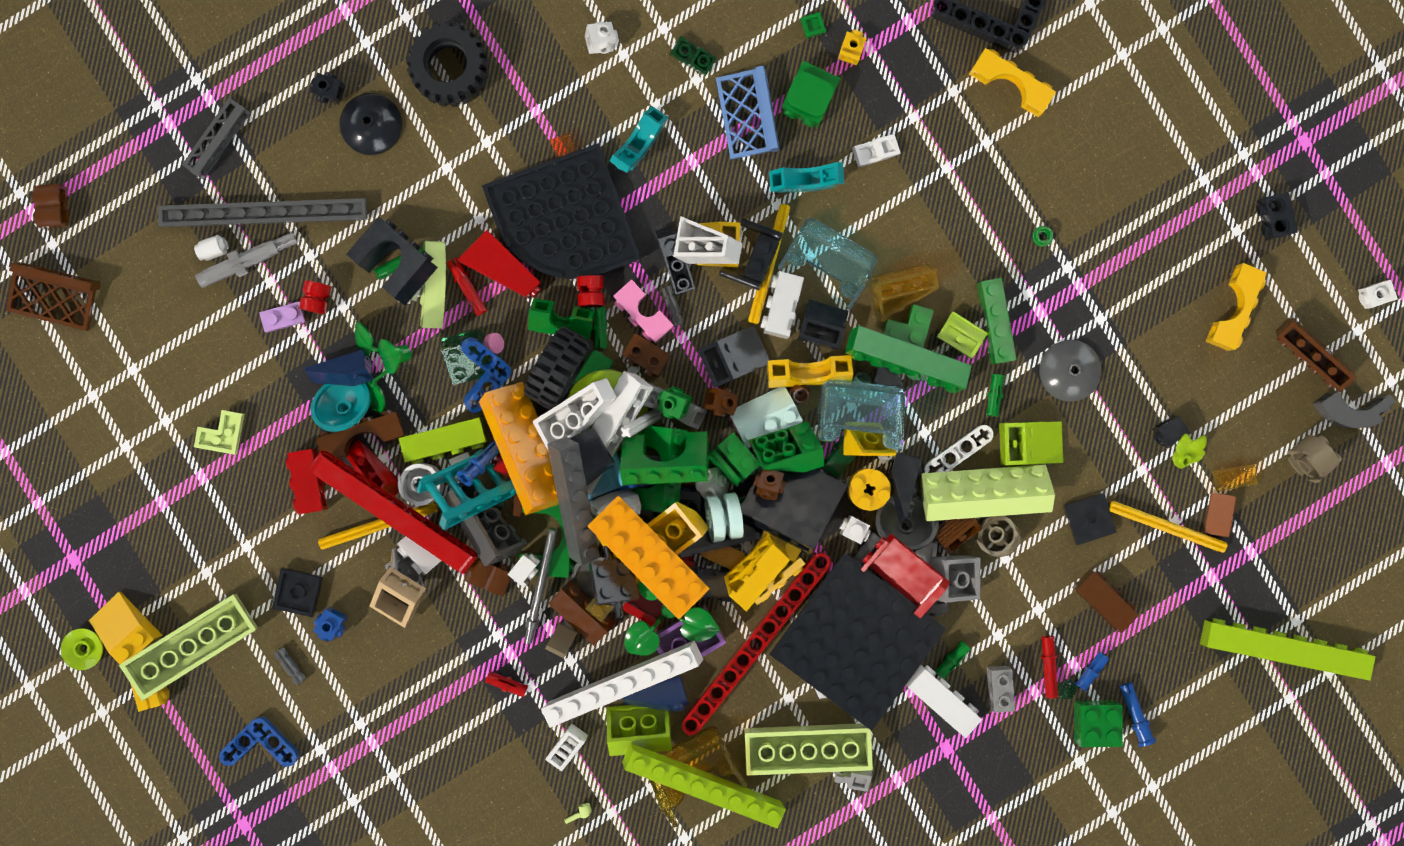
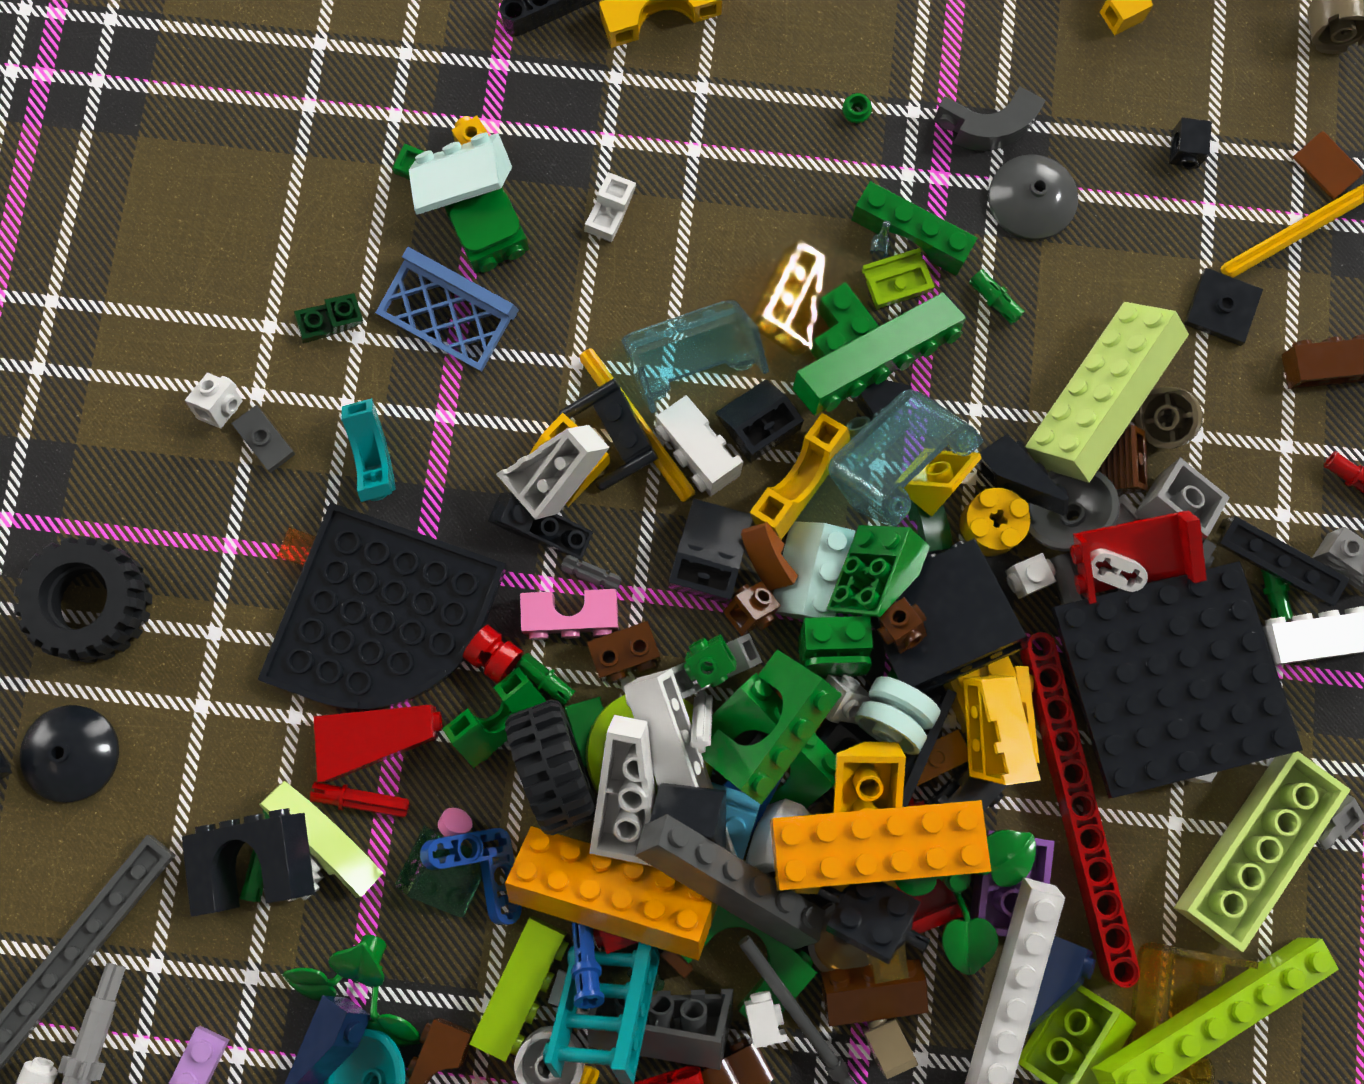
camera: 55 degrees left, 10 degrees down
red wheel [298,280,332,315] -> none
teal arch [769,162,844,193] -> none
reddish brown plate [789,385,809,403] -> none
white beam [923,425,993,473] -> none
lime slope [999,421,1063,465] -> none
lime plate [1172,433,1207,469] -> none
clear yellow slope [1212,464,1258,491] -> none
none -> dark grey plate [231,405,295,473]
none -> light aqua slope [409,132,512,215]
none -> dark orange slope [741,522,798,591]
none -> clear light blue hand [870,221,891,257]
none -> dark grey arch [933,86,1046,151]
none -> white beam [1090,548,1148,592]
none -> black fence [1217,516,1350,607]

